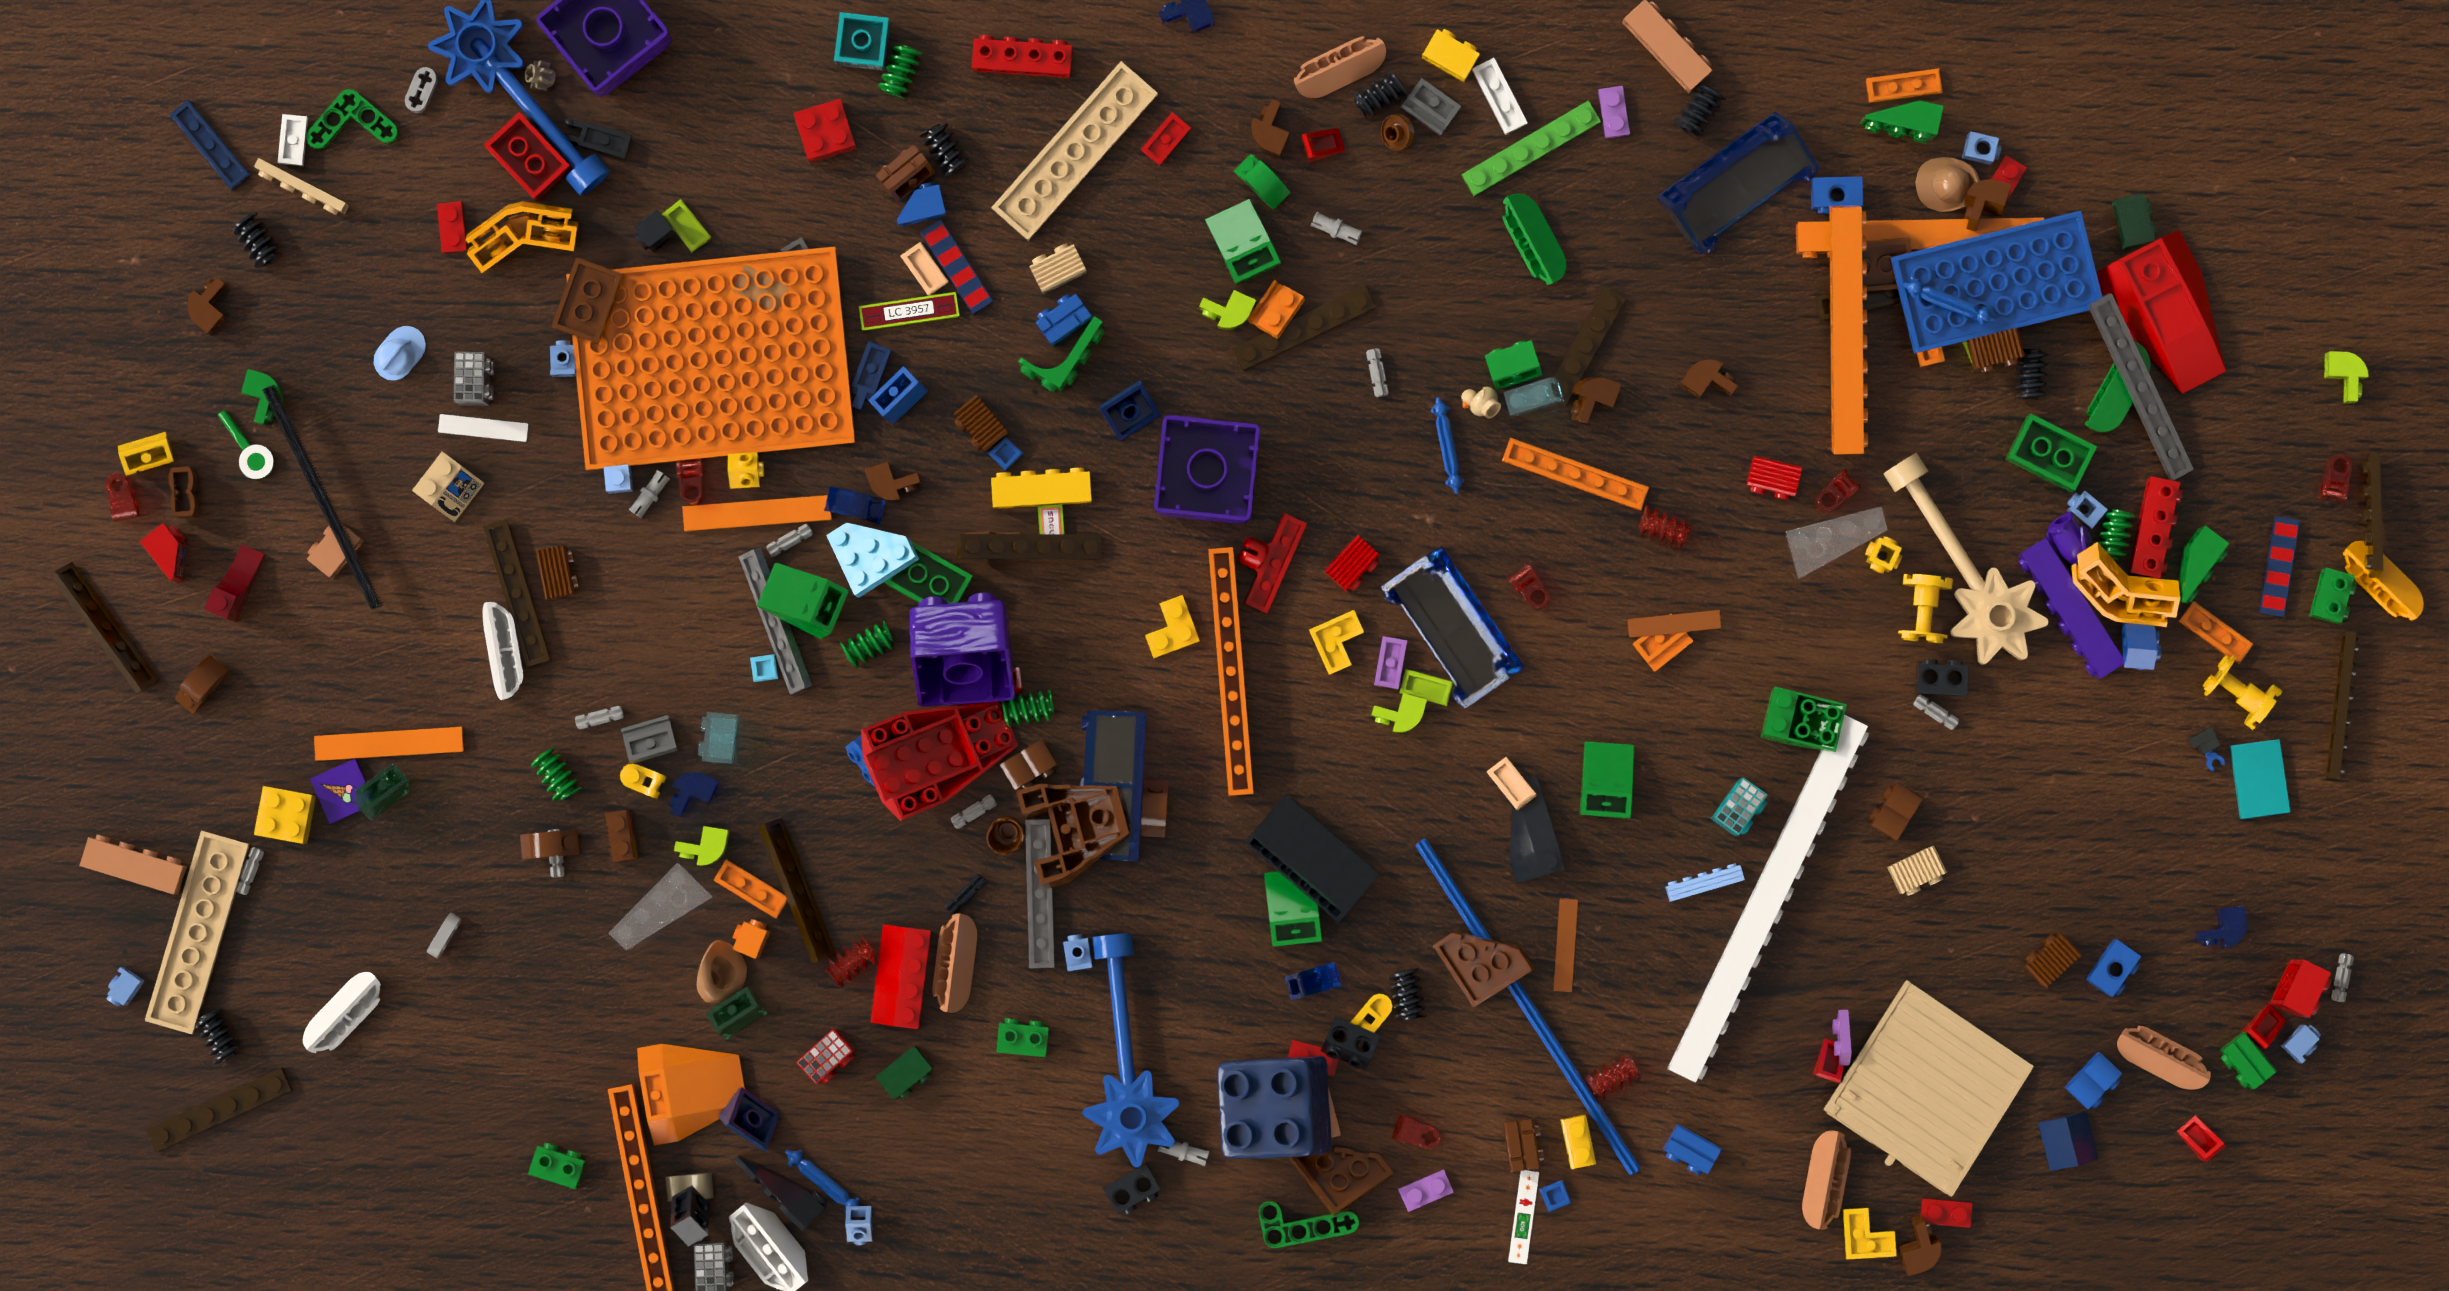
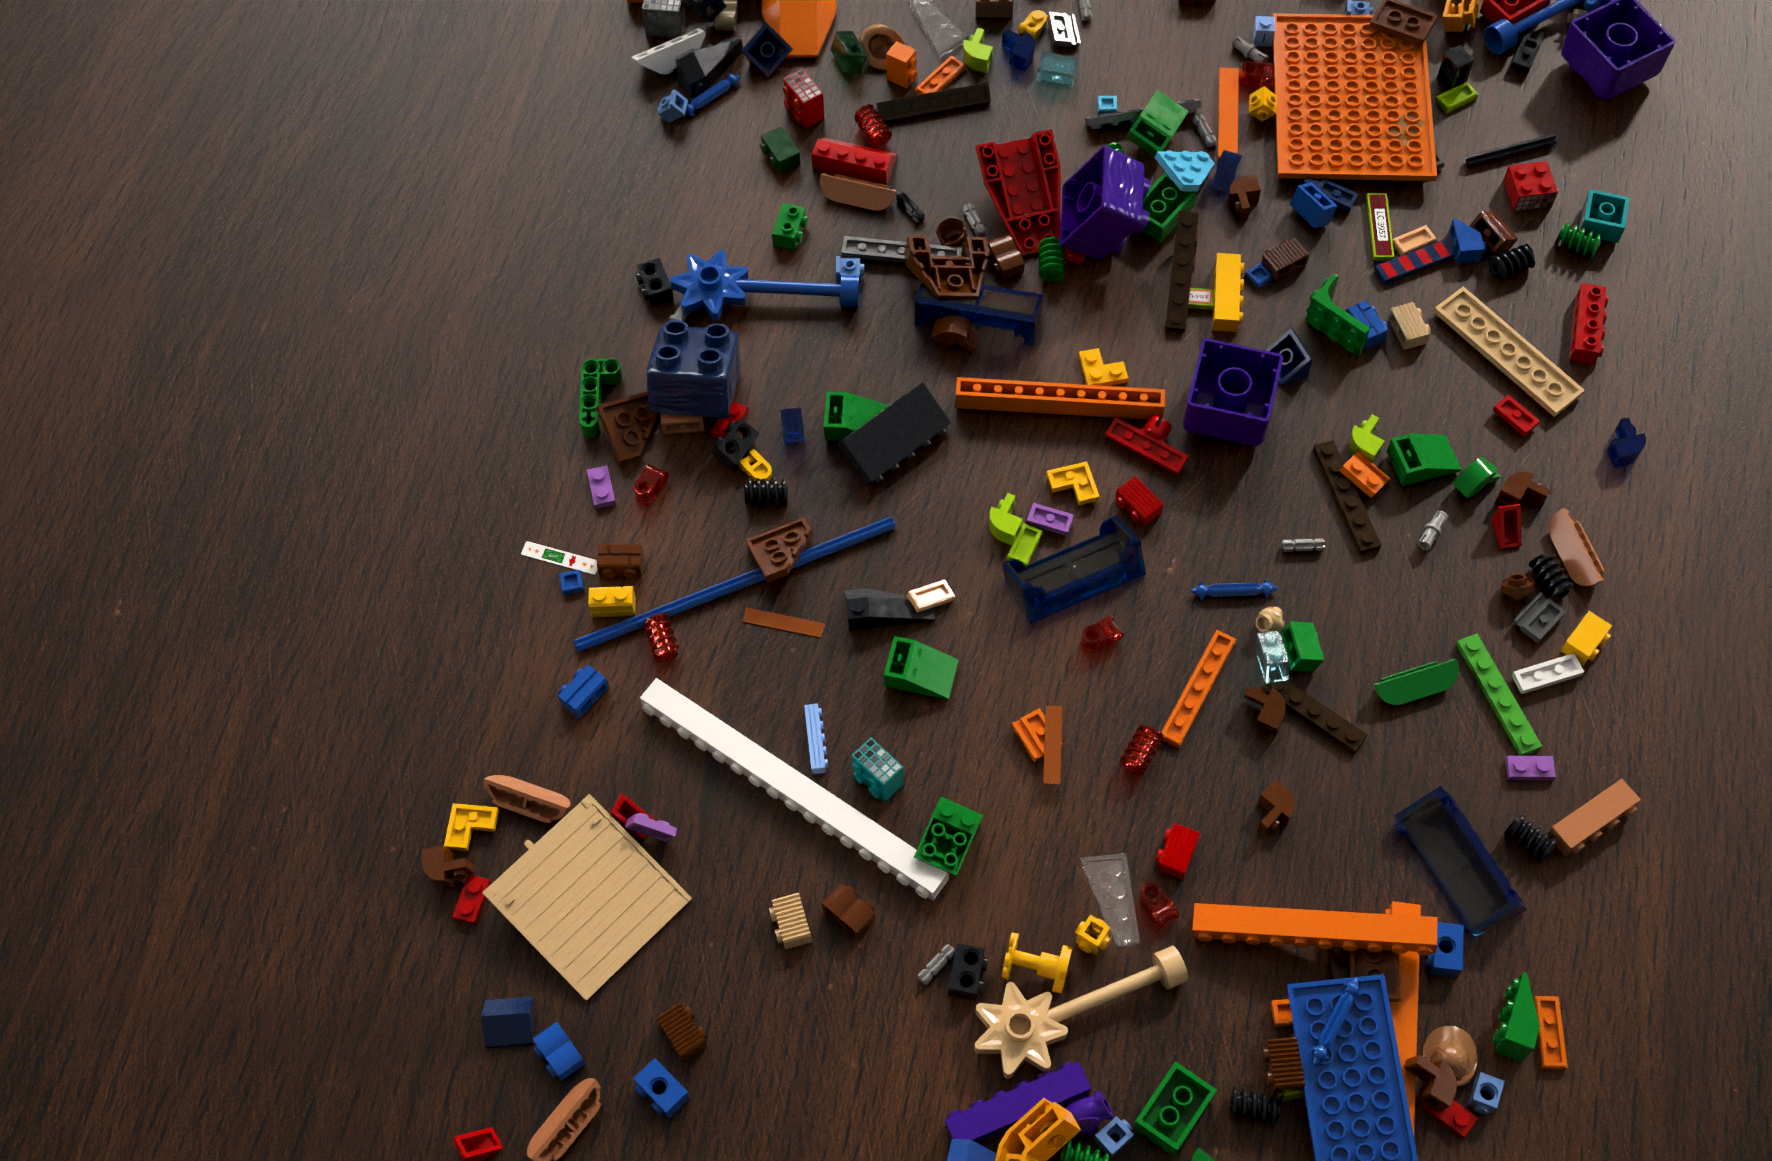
camera: 100 degrees right, 25 degrees down
none -> black axle [1465,134,1557,166]

